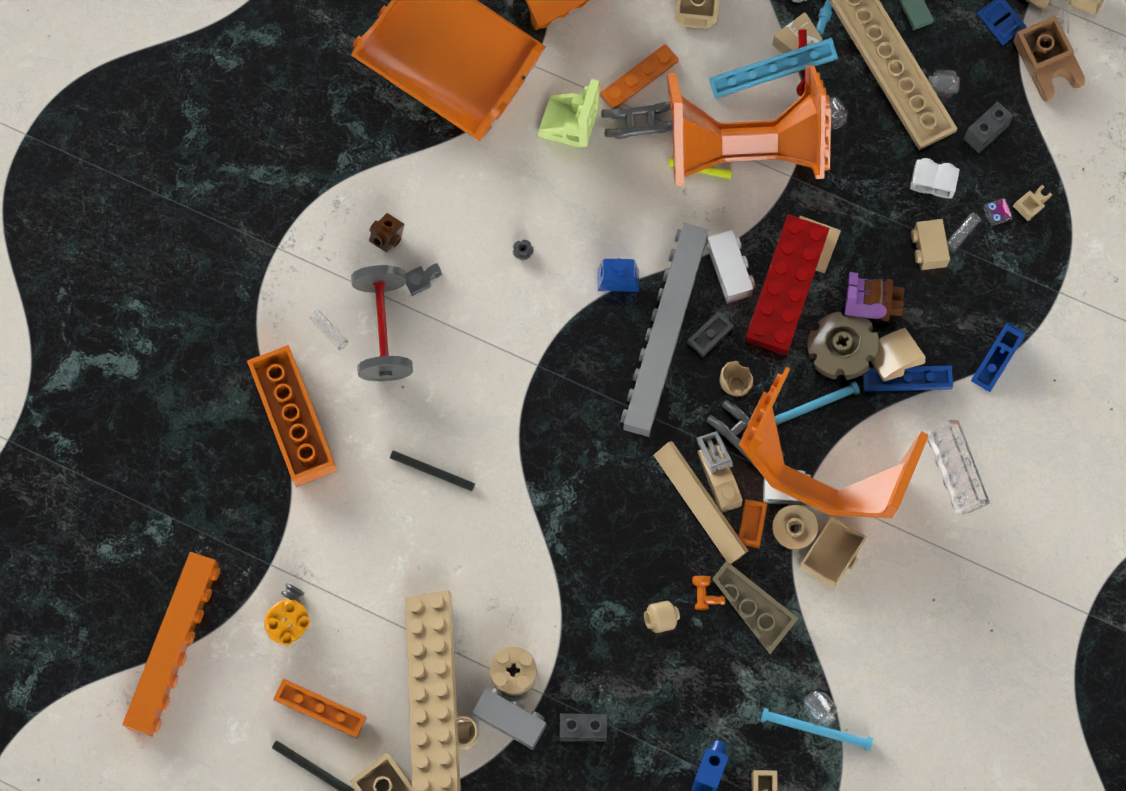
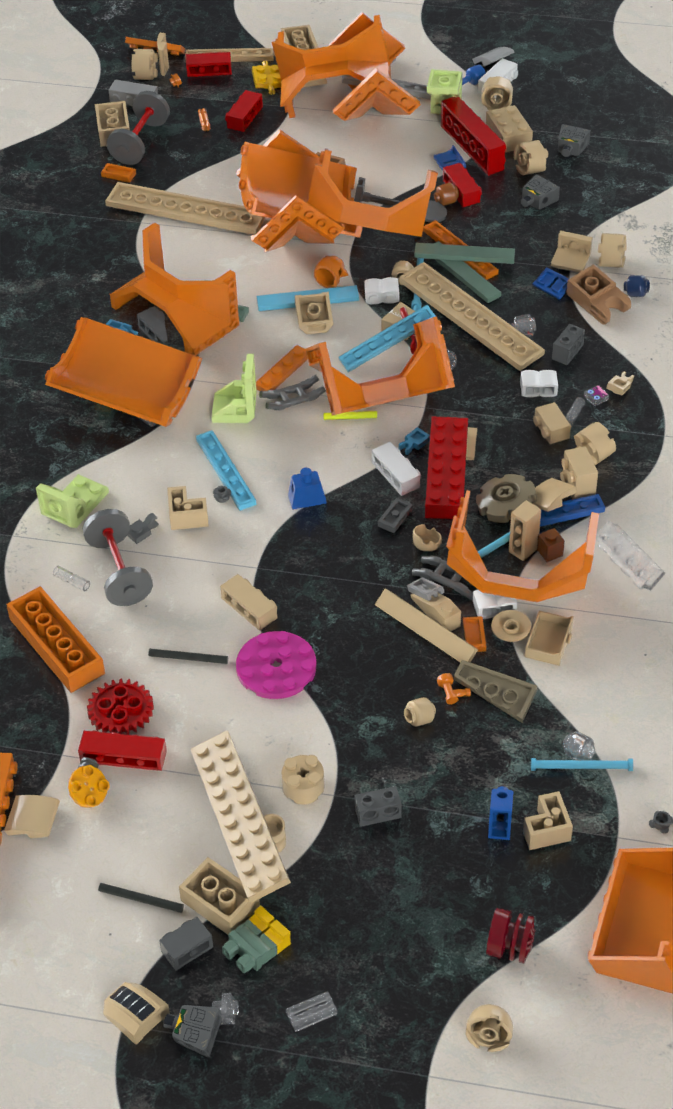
camera: 15 degrees left, 25 degrees down
orange plate [273,678,367,739] -> none
reddish brown brick [369,213,405,253] -> none
light grey brick [472,688,547,750] -> none
light grey brick [620,223,709,437] -> none
hips [845,272,904,321] -> none
blue slope [971,322,1027,392] -> none
none -> tan slope [4,795,60,839]
none -> yellowish green bracket [36,474,109,528]
none -> red brick [78,730,167,771]
none -> red gear [87,678,154,735]
none -> tan brick [167,486,209,530]
none -> medium azure tile [196,430,257,511]
none -> tan brick [220,574,277,631]
none -> dark pink plate [236,631,316,699]
none -> dark azure plate [398,427,430,455]
none -> tan brick [509,500,541,561]
none -> dark orange brick [537,528,565,562]
none -> tan brick [560,446,598,499]
none -> tan brick [574,422,616,465]
none -> dark blue head [624,275,650,297]

